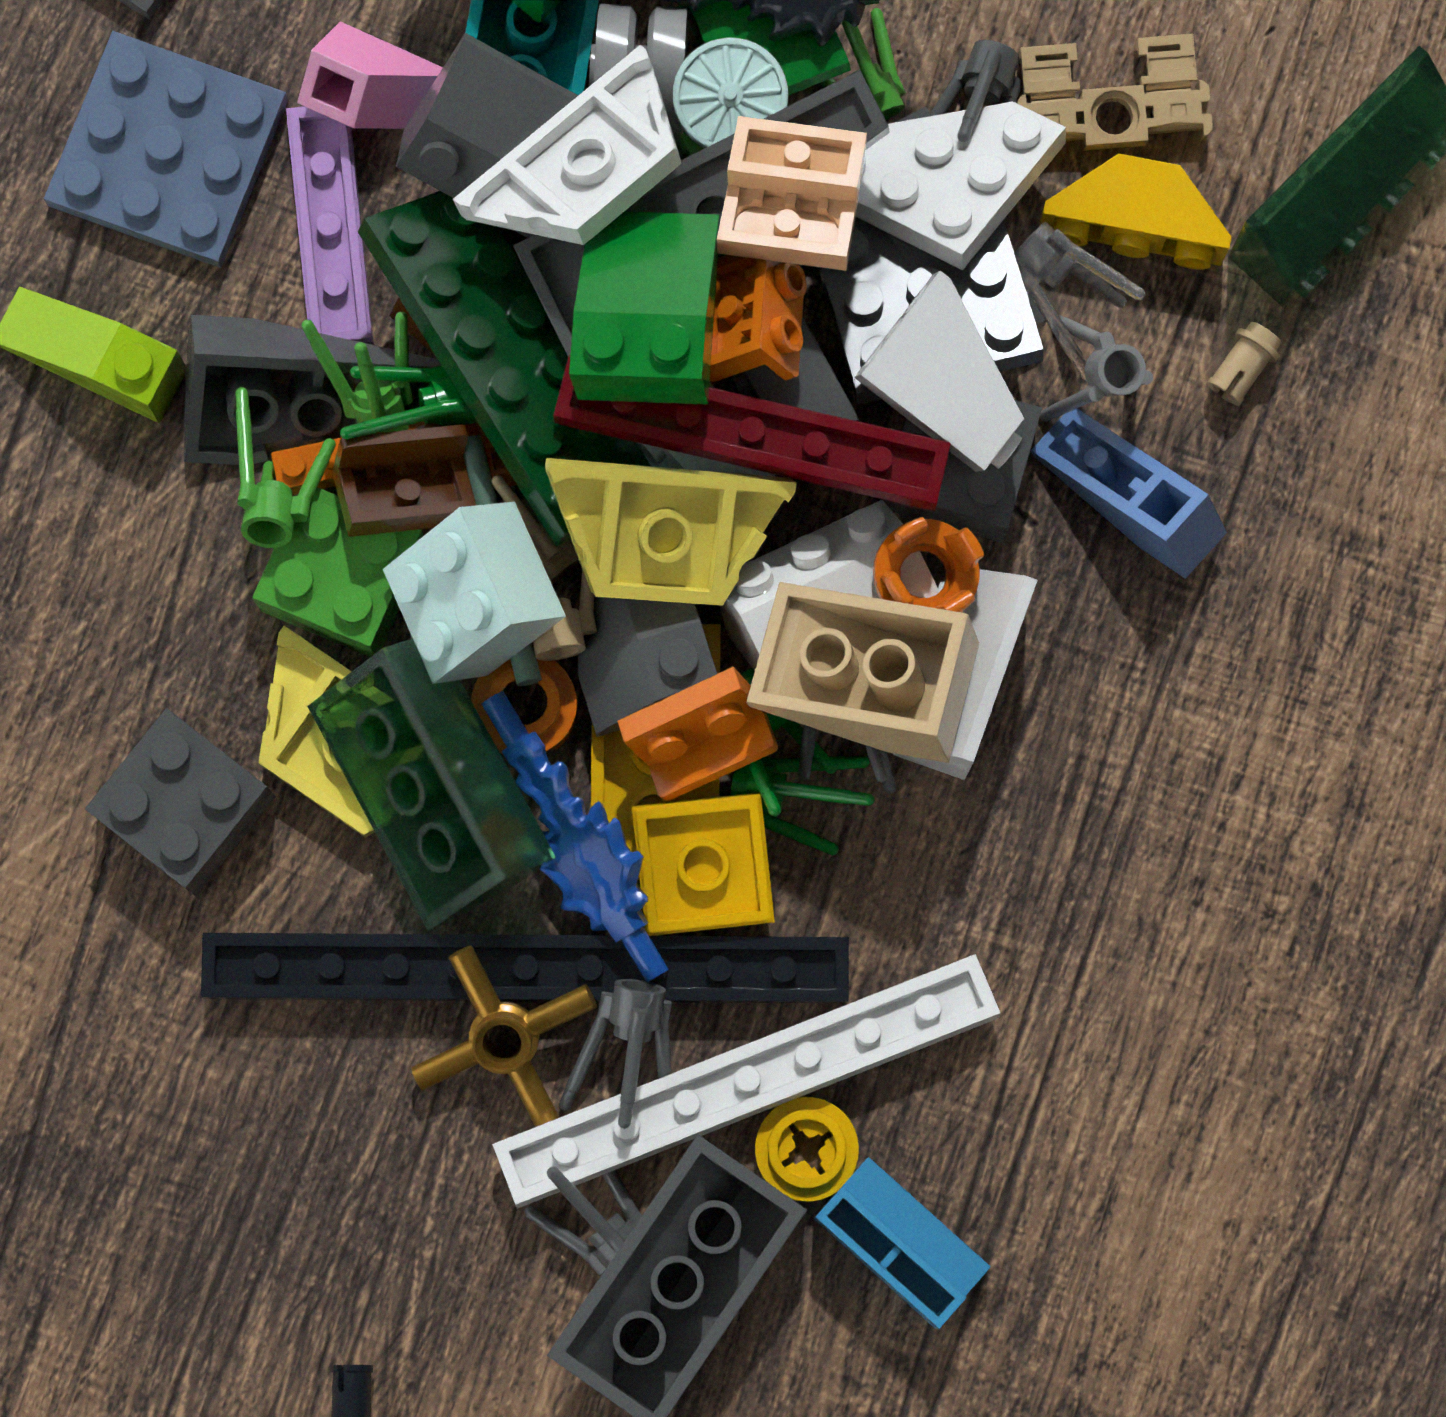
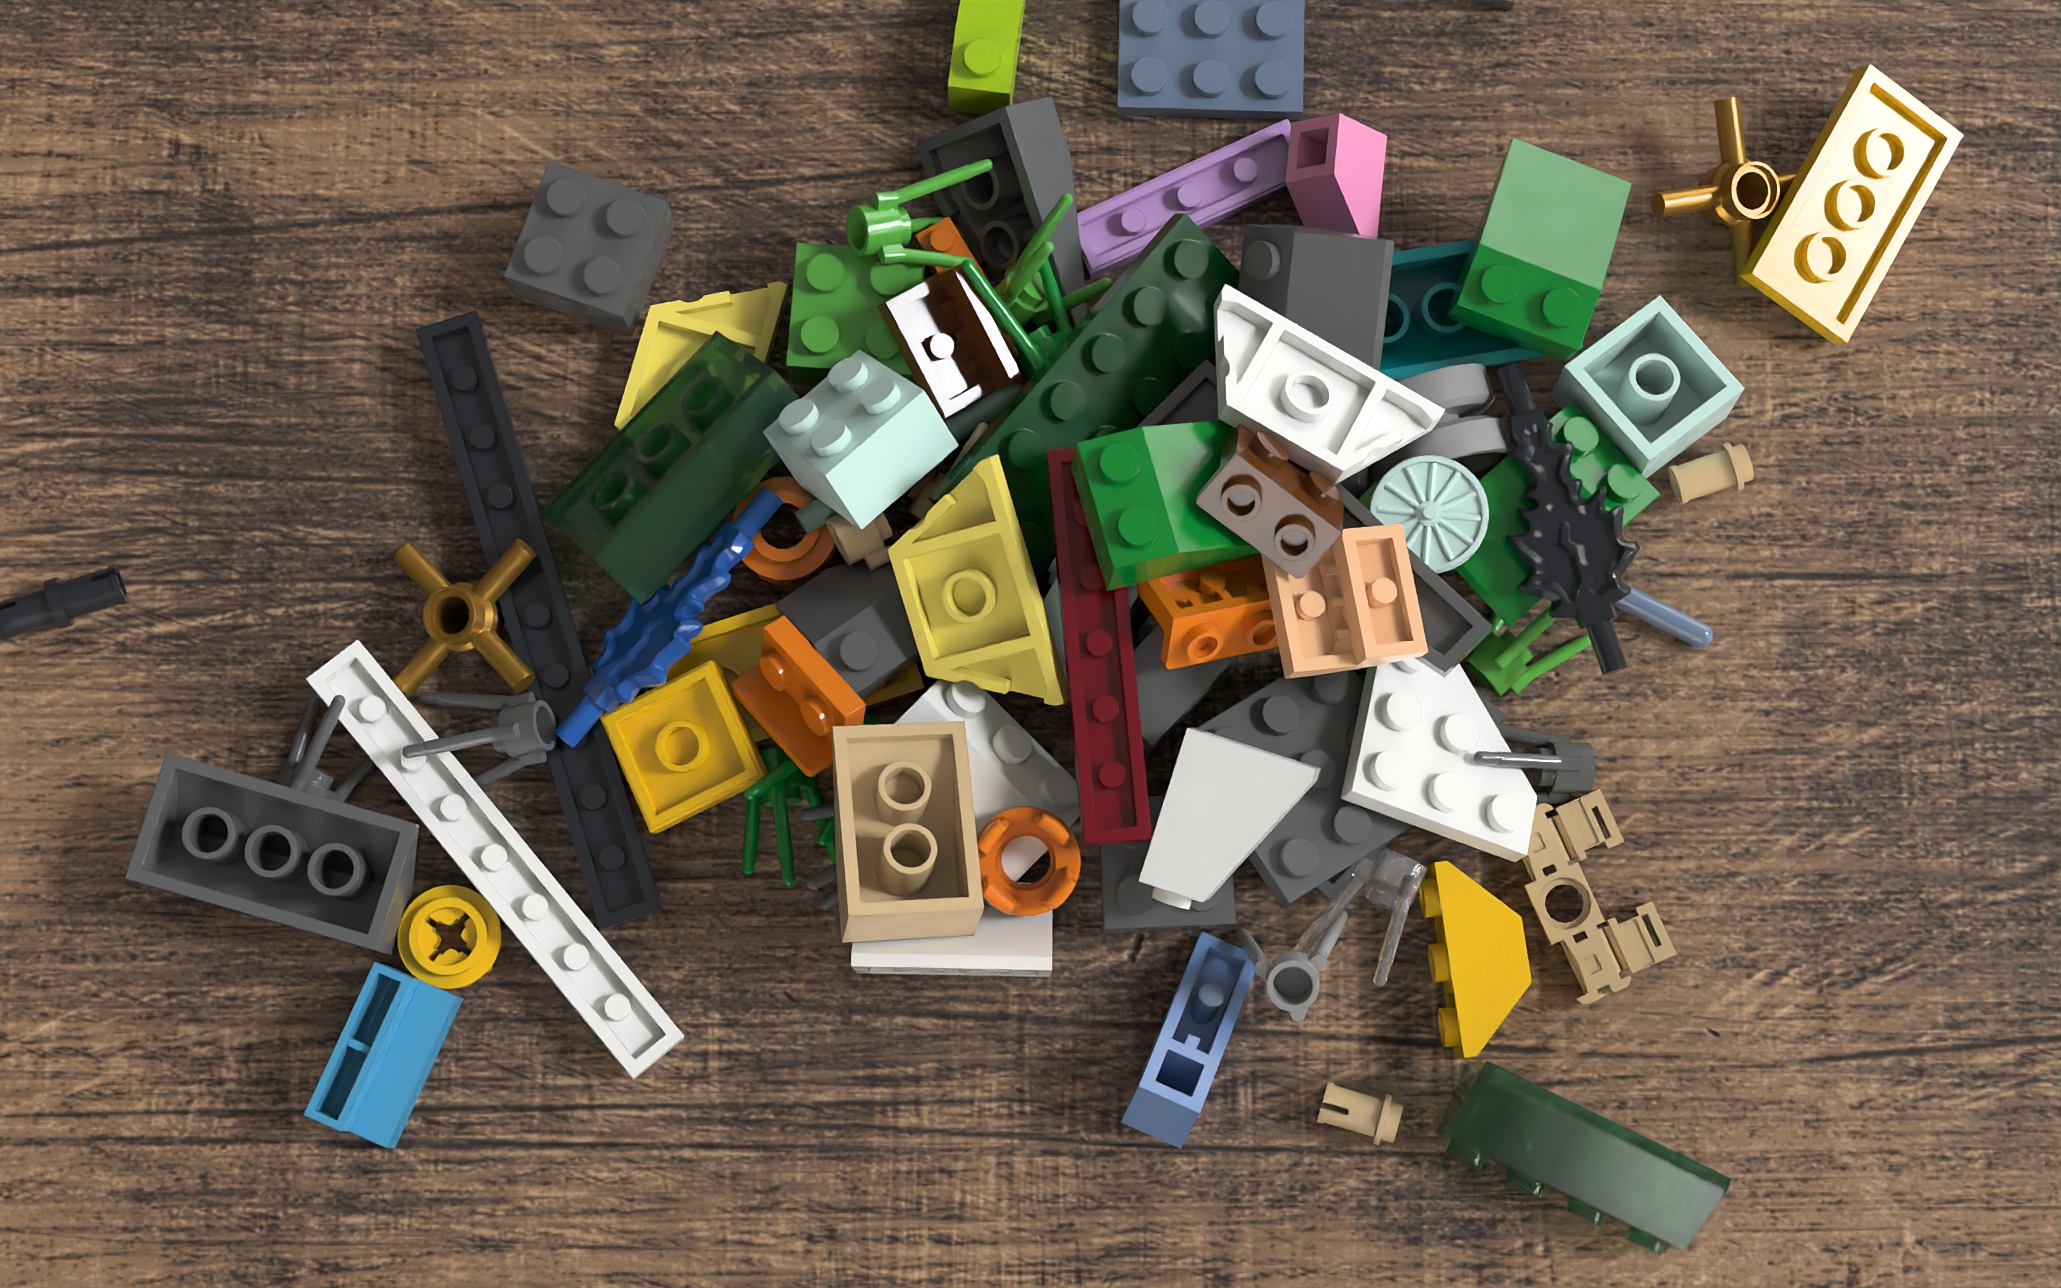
camera: 70 degrees right, 0 degrees up
none -> bracket [1196,424,1344,579]

